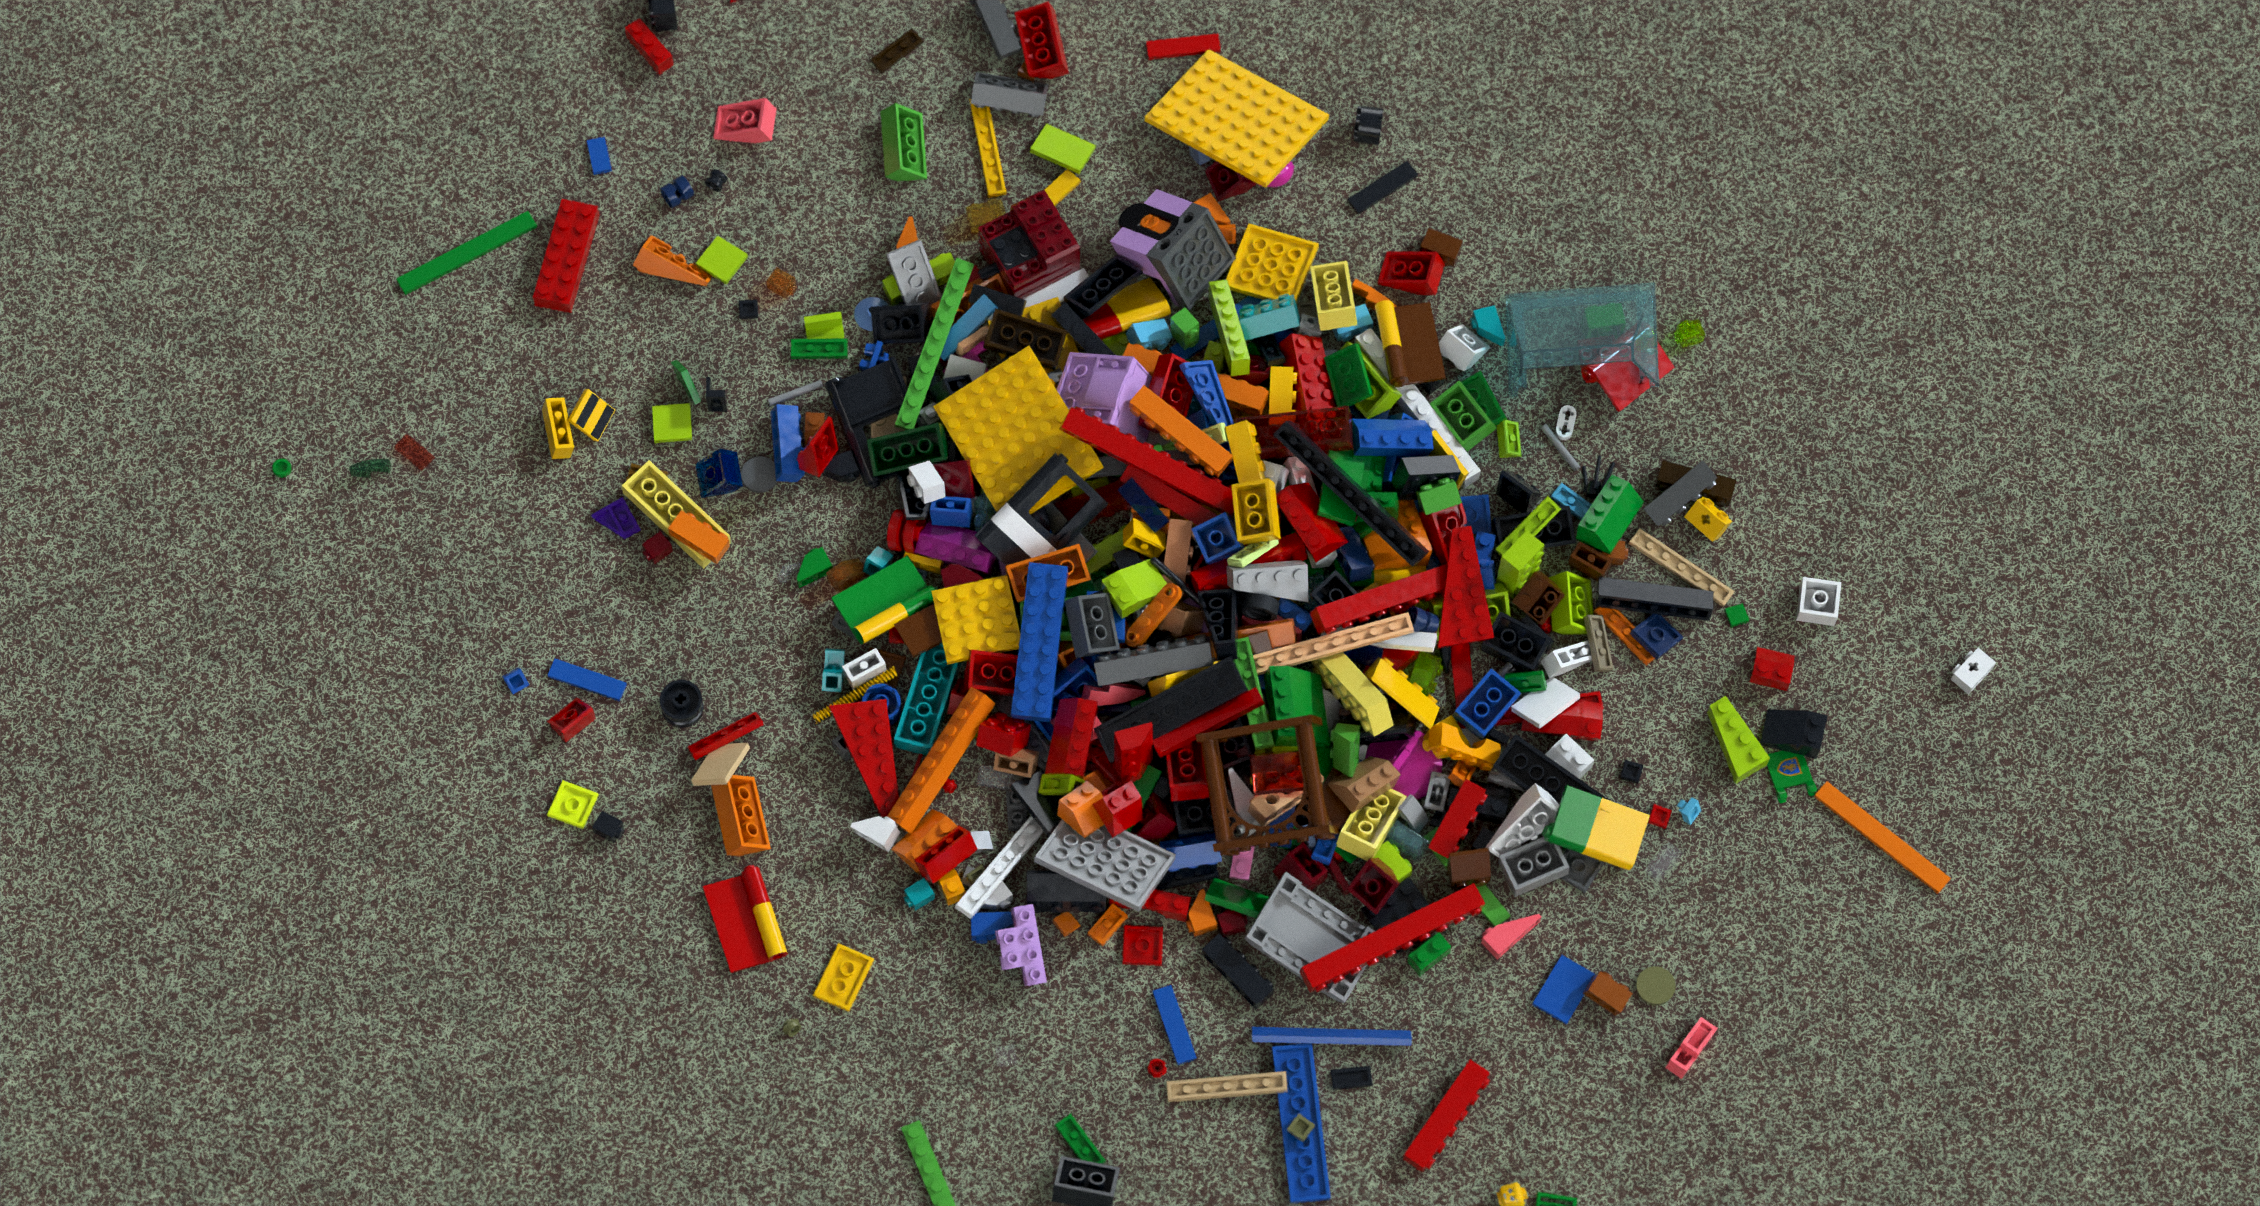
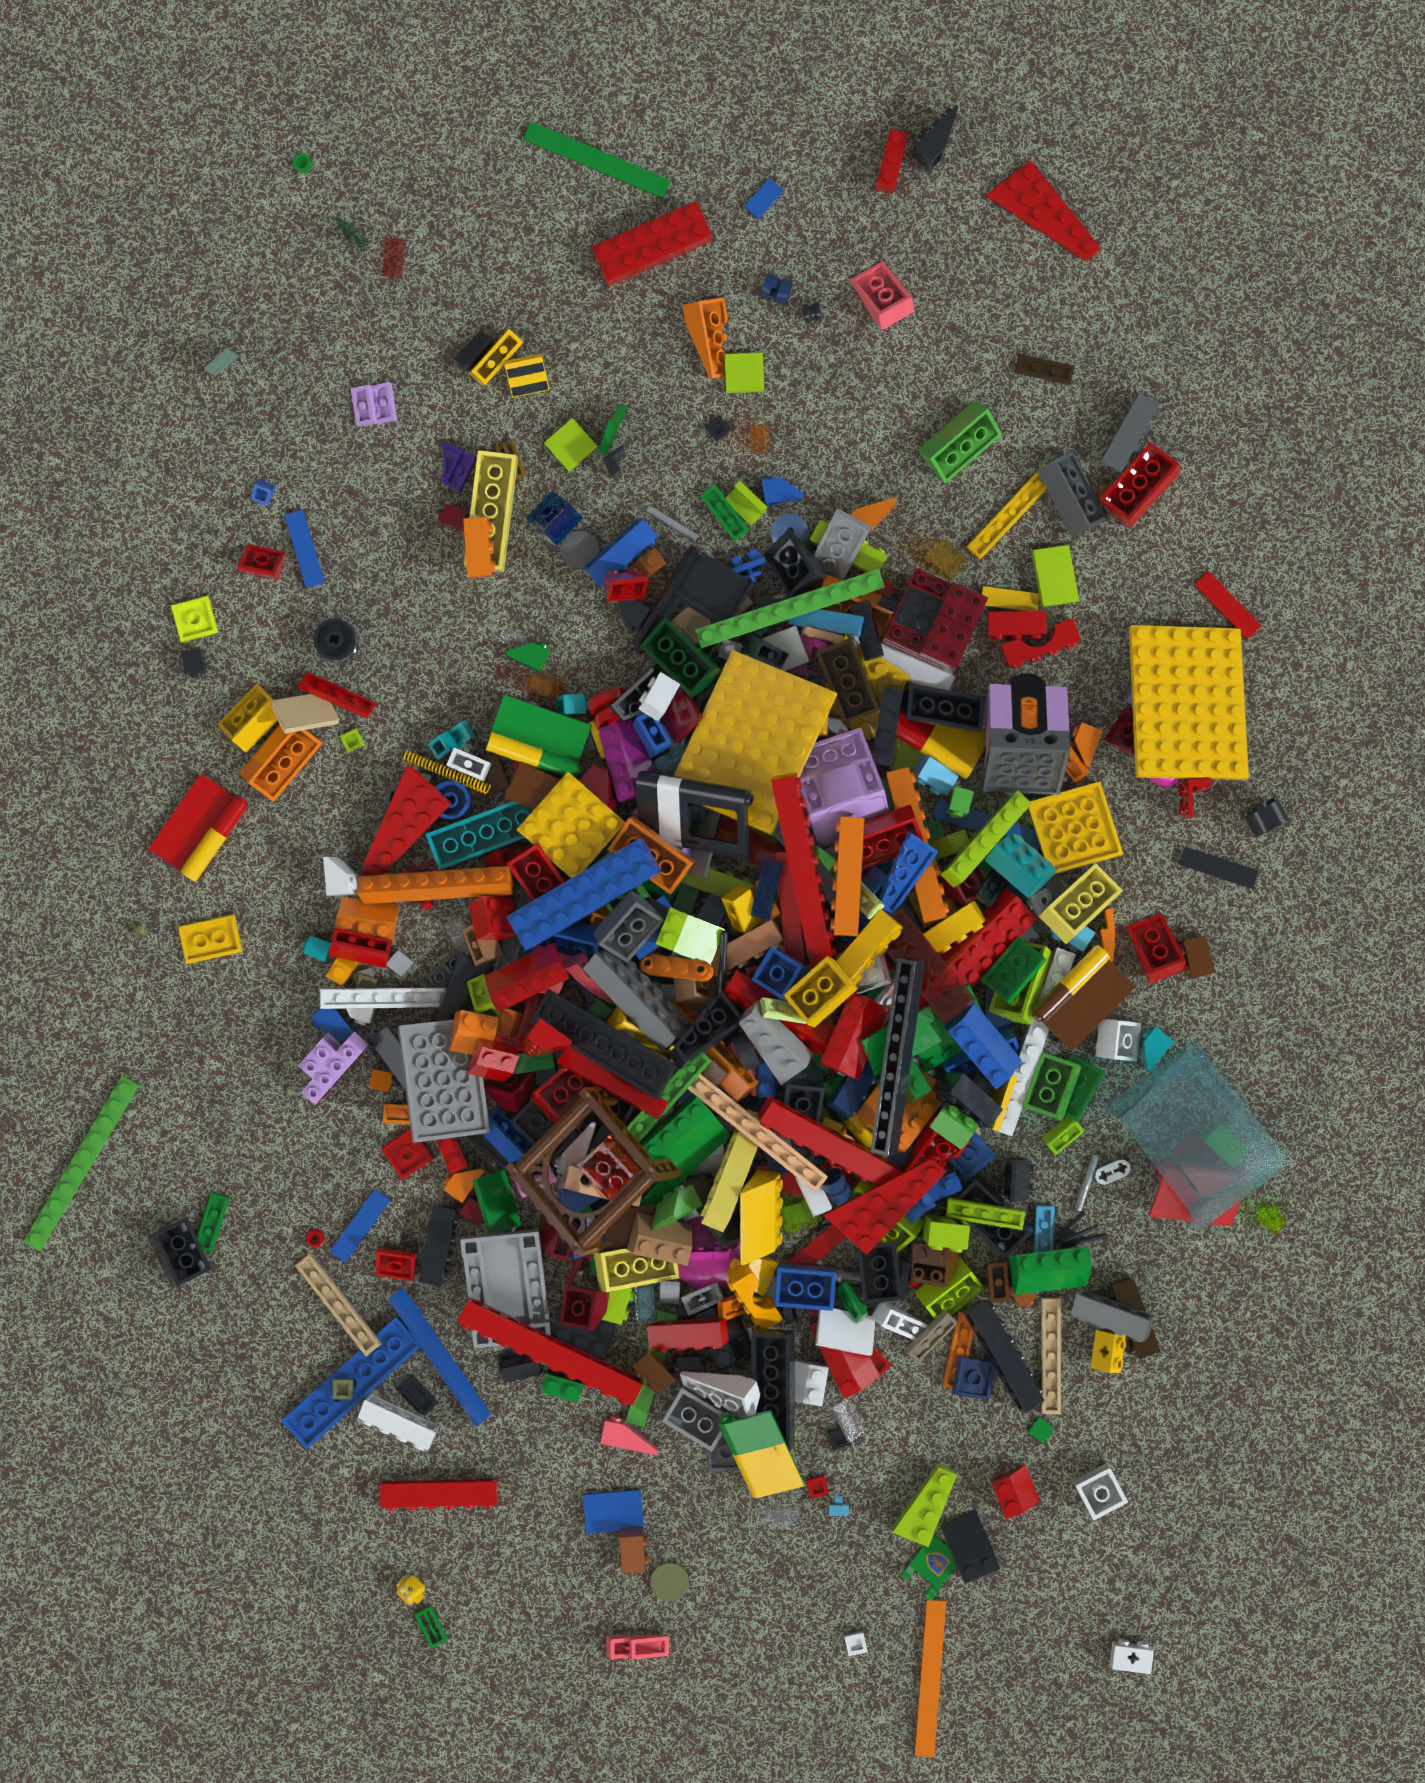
camera: 55 degrees right, 20 degrees up
none -> sand green piece [204,348,240,376]
none -> yellow slope [217,683,278,753]
none -> lime tile [339,728,365,753]
none -> lavender slope [351,382,397,427]
none -> white slope [358,1394,439,1451]
none -> red slope [376,1246,418,1281]
none -> black panel [455,330,494,372]
none -> black panel [498,1351,542,1383]
none -> blue slope [761,476,804,506]
none -> clear tile [831,1398,866,1442]
none -> white plate [844,1631,867,1656]
none -> red brick [986,611,1047,641]
none -> red arch [999,618,1081,670]
none -> red bracket [1178,778,1212,819]

